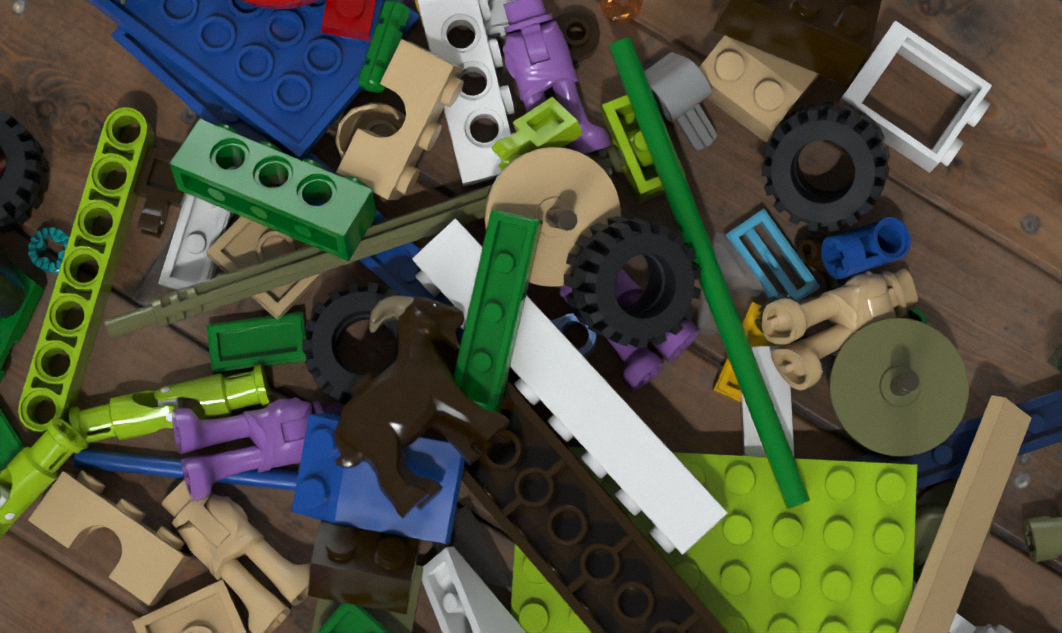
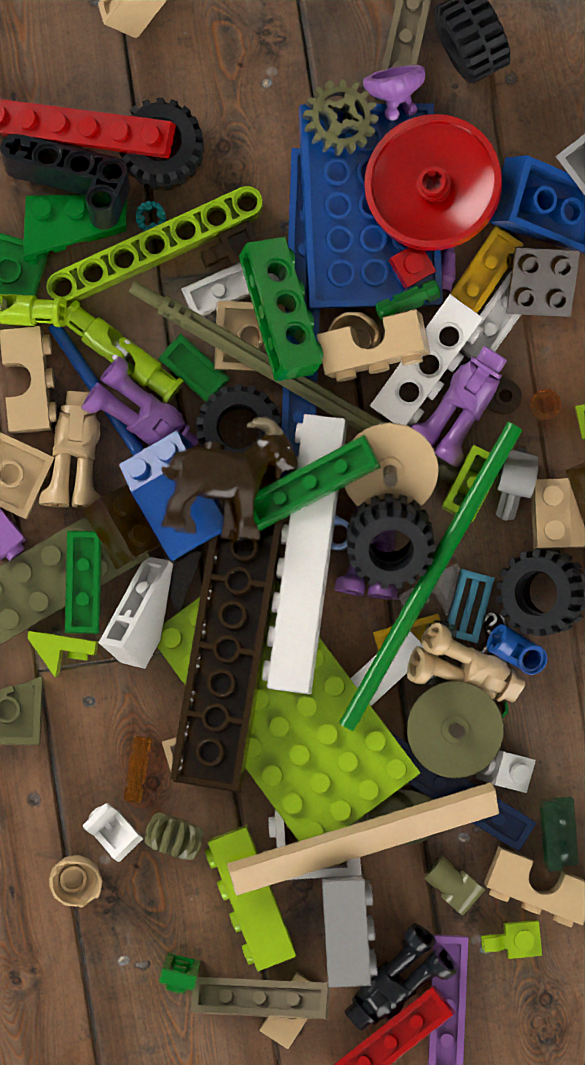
camera: 50 degrees right, 5 degrees up
lime plate [491,97,583,171] -> none
none -> white bracket [476,750,536,793]

